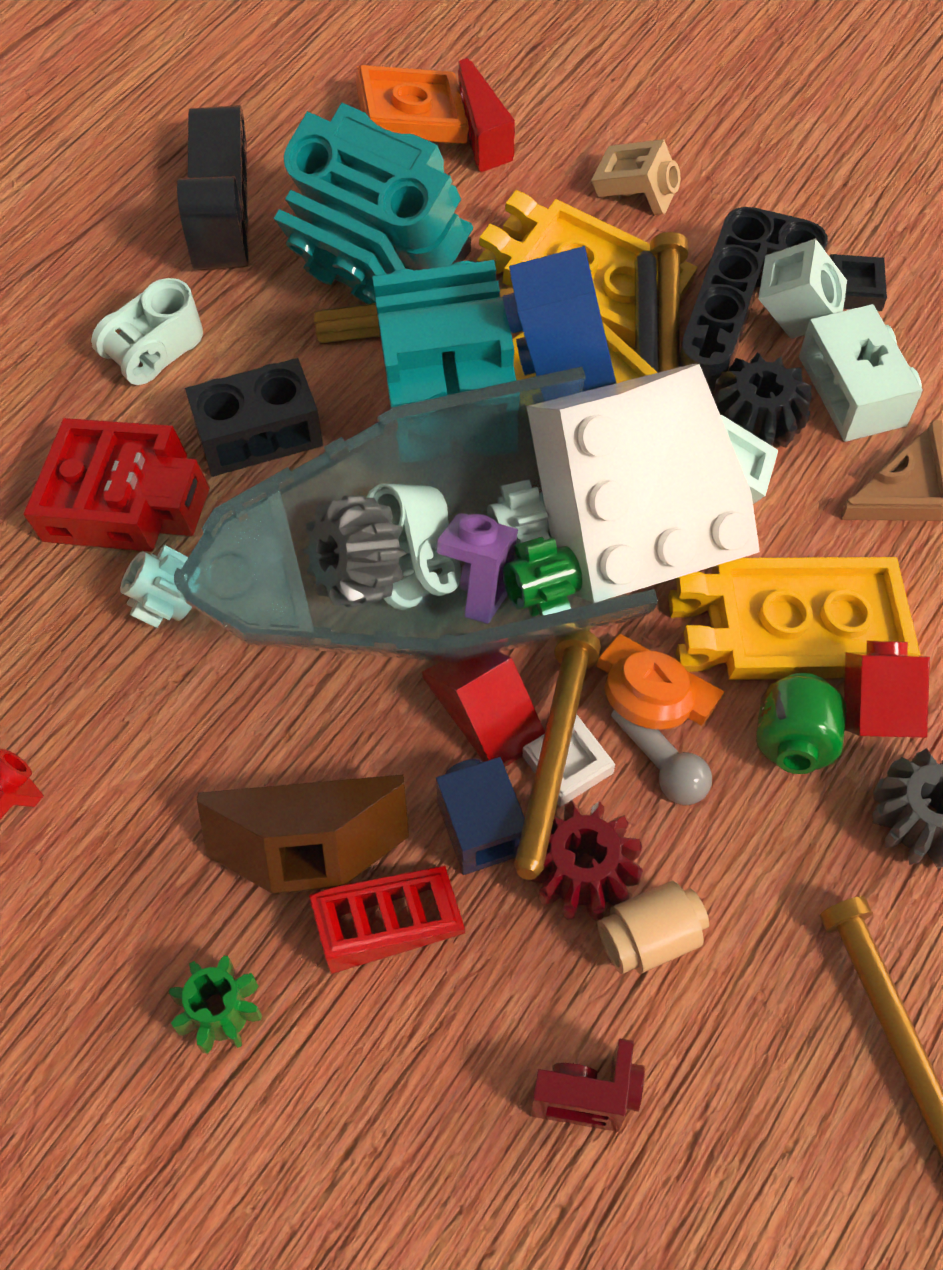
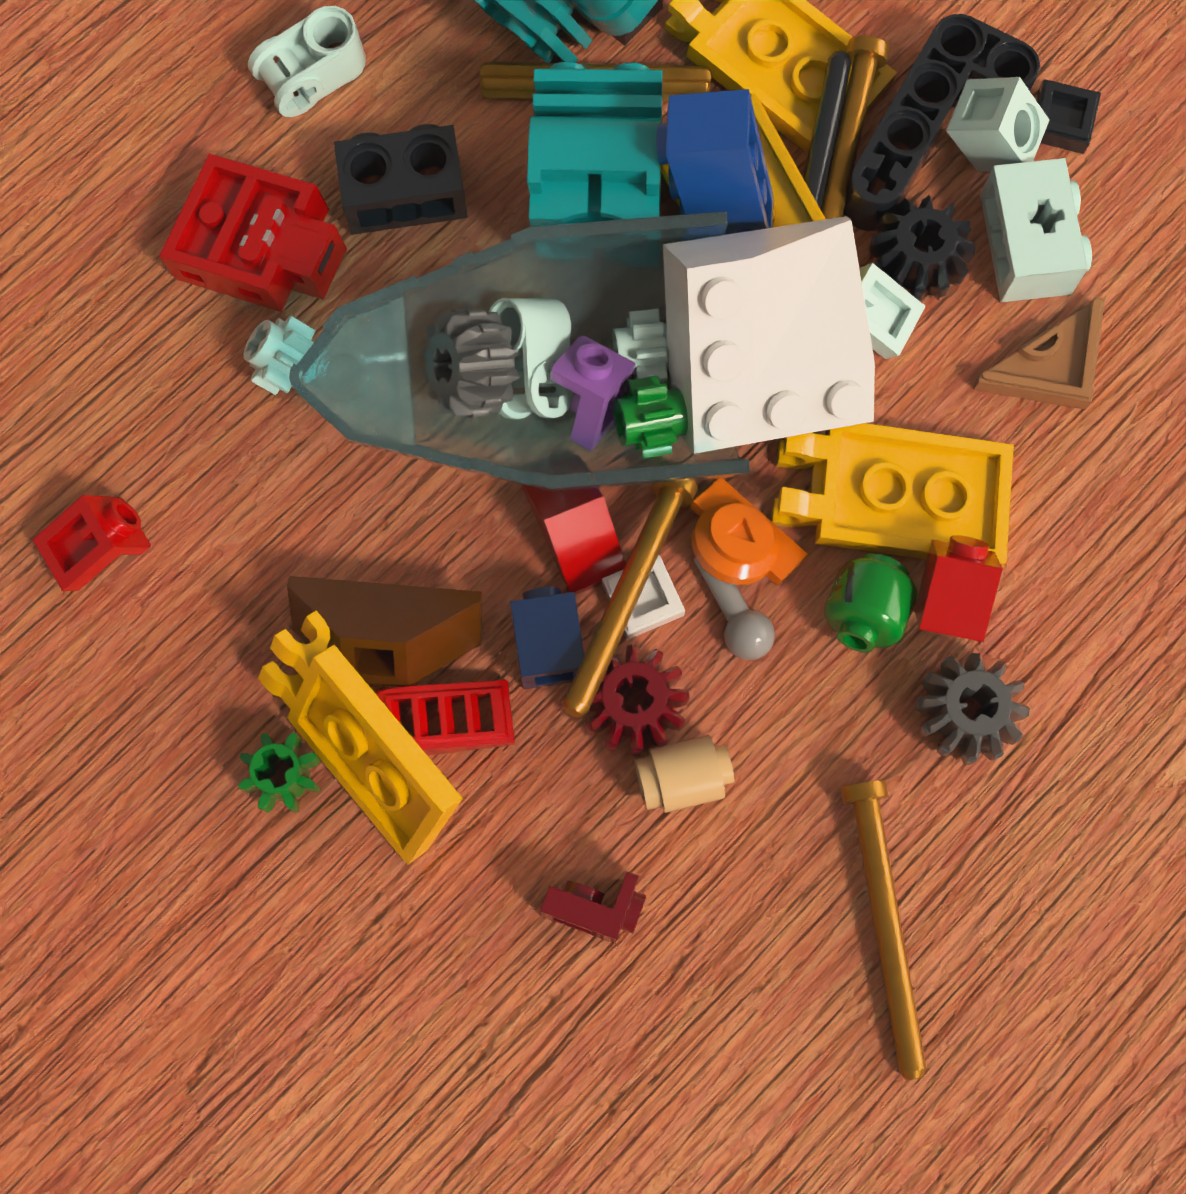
camera: 10 degrees right, 15 degrees up
none -> yellow tile [258,611,463,865]

